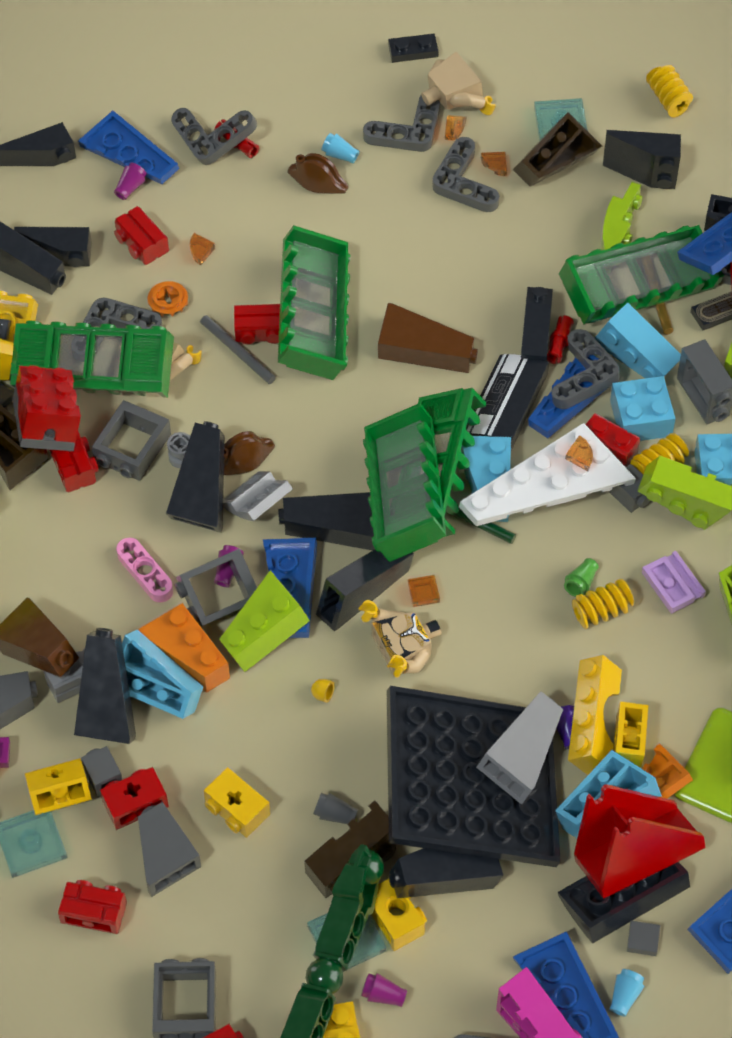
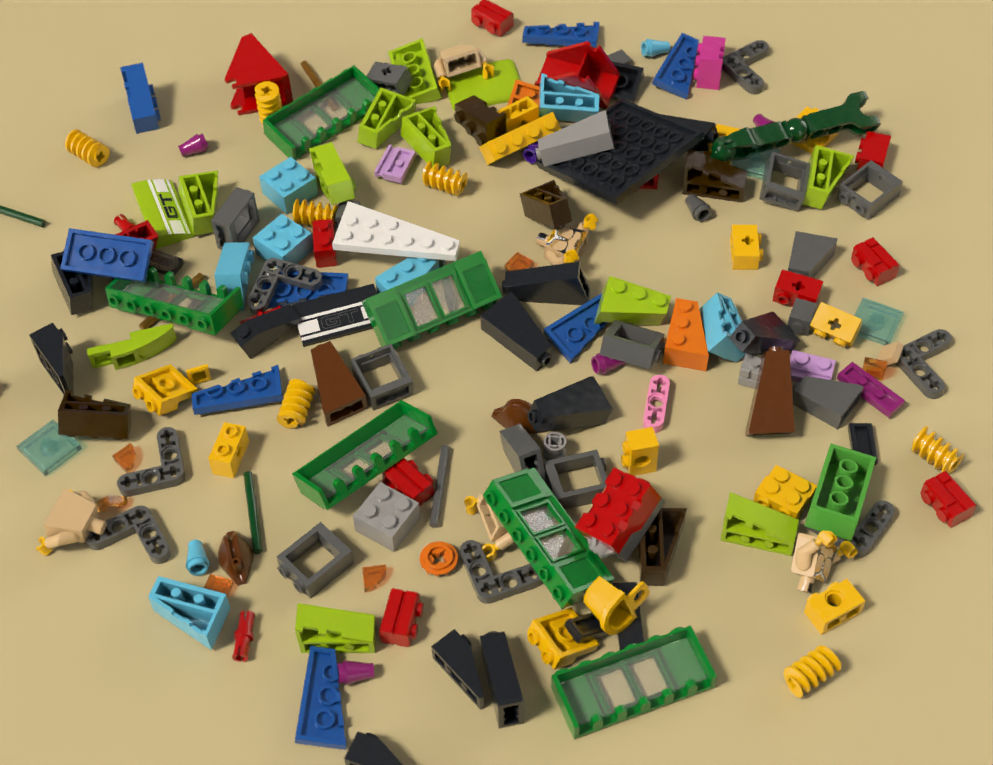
camera: 130 degrees left, 5 degrees down
dark grey beam [171,108,257,165] -> none
light grey slope [223,471,293,521] -> none
yellow hinge [311,679,334,703] -> none
window [363,403,447,562] -> none
black plate [388,33,439,63] -> none
bright green cone [564,558,599,597] -> none
clear orange tile [565,435,593,472] -> none
none -> yellow plate [132,364,197,416]
none -> medium azure wedge [148,576,231,650]
none -> yellow slope [186,364,212,385]
none -> blue wing [192,365,283,415]
none -> clear orange tile [204,574,234,597]
none -> yellow brick [208,422,249,478]
none -> dark green bar [243,471,263,554]
none -> yellow piece [277,379,315,429]
none -> dark grey window [277,522,354,599]
none -> lime wedge [295,603,377,653]
none -> dark grey window [351,344,414,411]
none -> light grey brick [353,482,421,552]
none -> lime wedge [401,106,451,168]
none -> dark brown wedge [454,95,507,146]
none -> dark grey slope [499,424,548,486]
none -> dark brown wedge [520,180,572,229]
none -> yellow brick [621,427,659,476]
none -> dark grey window [759,151,811,212]
none -> lavender plate [790,350,836,383]
none -> lime wedge [802,145,855,209]

